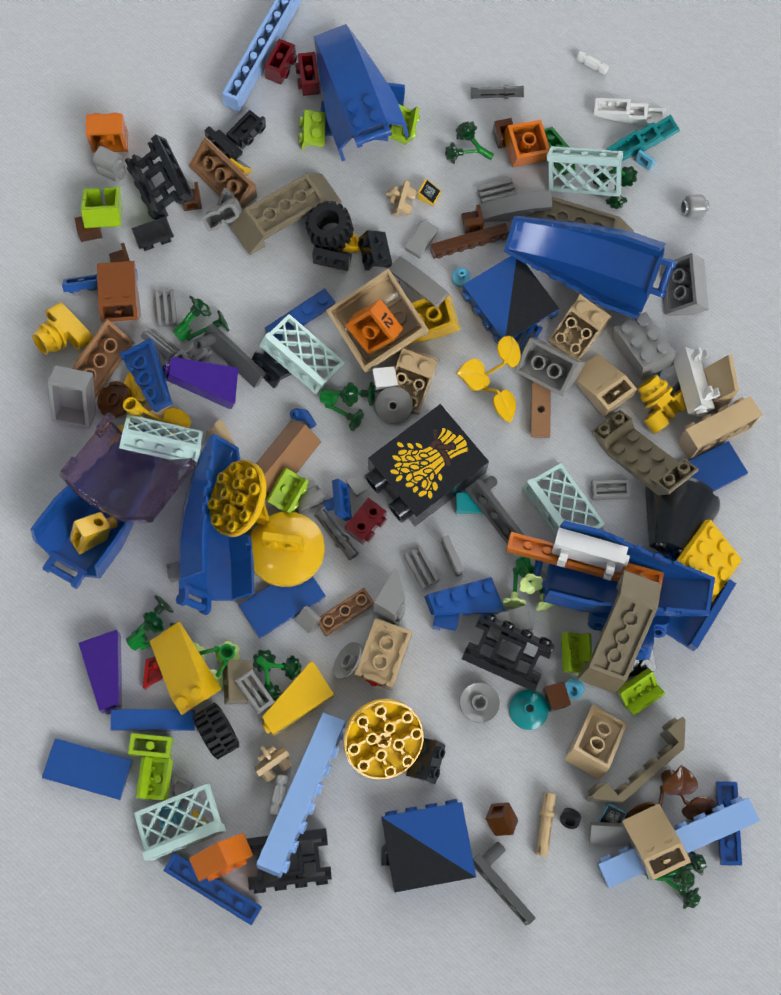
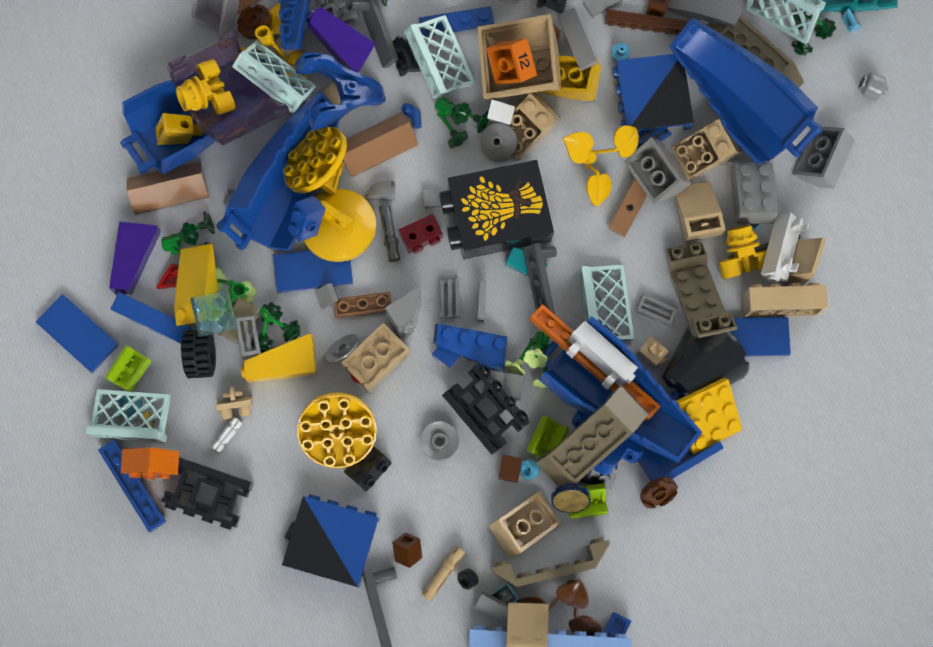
camera: 25 degrees right, 5 degrees up
lime brick [128,733,175,759] -> none
light grey tile [173,775,194,803] -> none
light blue brick [256,712,346,878] -> none
lime bracket [266,468,309,514] -> none
blue tile [324,479,352,521] -> none
teal dish [509,690,549,730] -> none
none -> medium nougat slope [127,161,209,215]
none -> yellow beam [176,59,236,115]
none -> clear light blue plate [190,290,237,337]
none -> blue brick [288,196,325,242]
none -> blue animal [294,52,386,131]
none -> pearl gold tile [551,483,591,513]
none -> tan brick [636,337,668,368]
none -> reddish brown tile [640,477,678,509]

